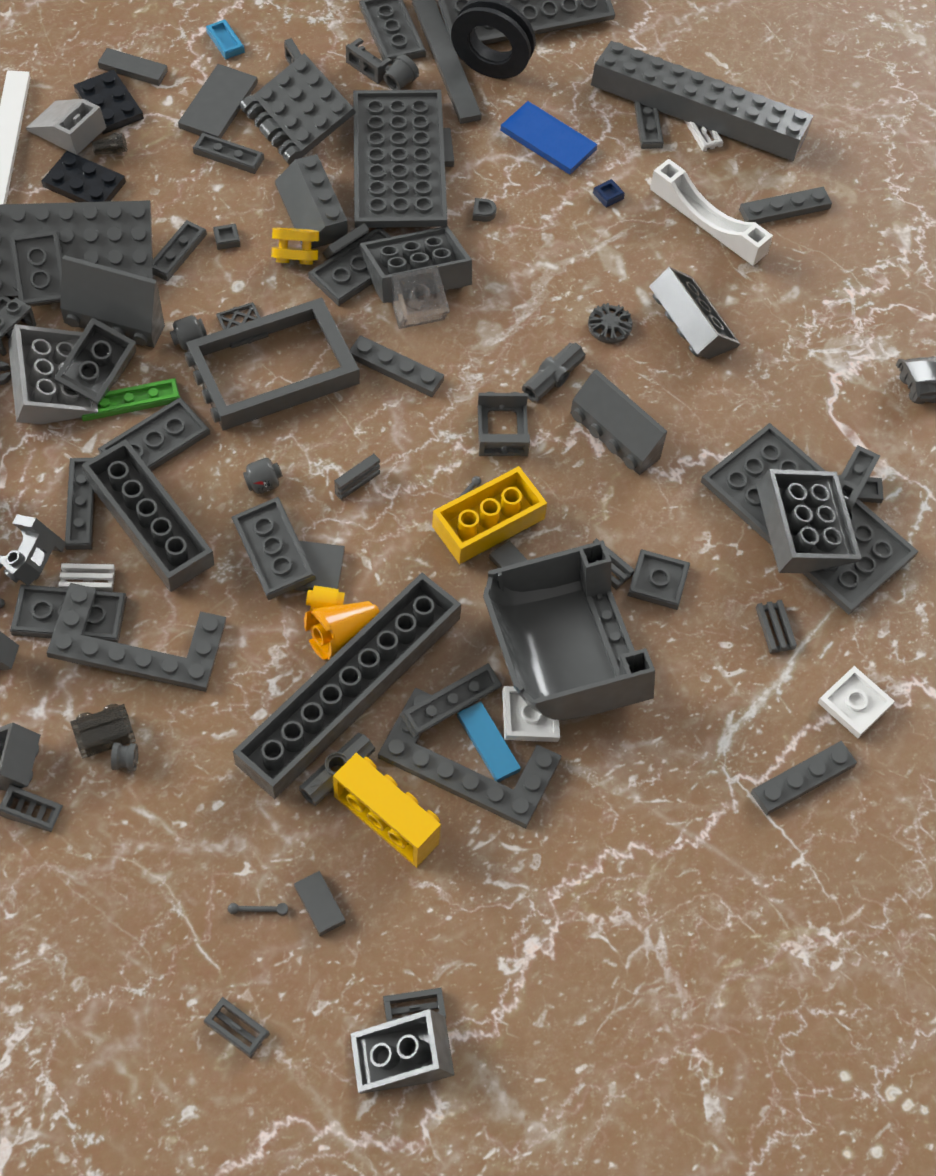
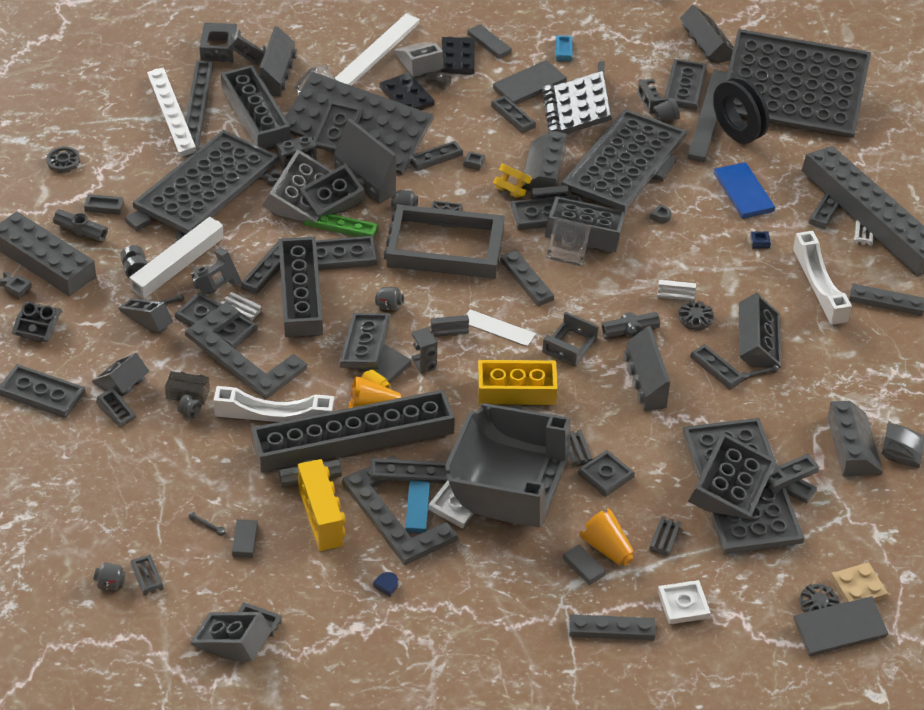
camera: 35 degrees right, 15 degrees down
none -> dark grey head [93,562,126,592]
none -> white arch [213,386,335,422]
none -> dark blue tile [373,572,398,596]
none -> dark grey window [411,327,438,374]
none -> white sticker [466,310,536,346]
none -> dark grey tile [563,544,606,585]
none -> light orange cone [579,508,635,566]
none -> white tile [657,280,696,301]
none -> dark grey tile [690,344,744,390]
none -> dark grey hinge [741,365,779,380]
none -> dark grey slope [827,401,882,476]

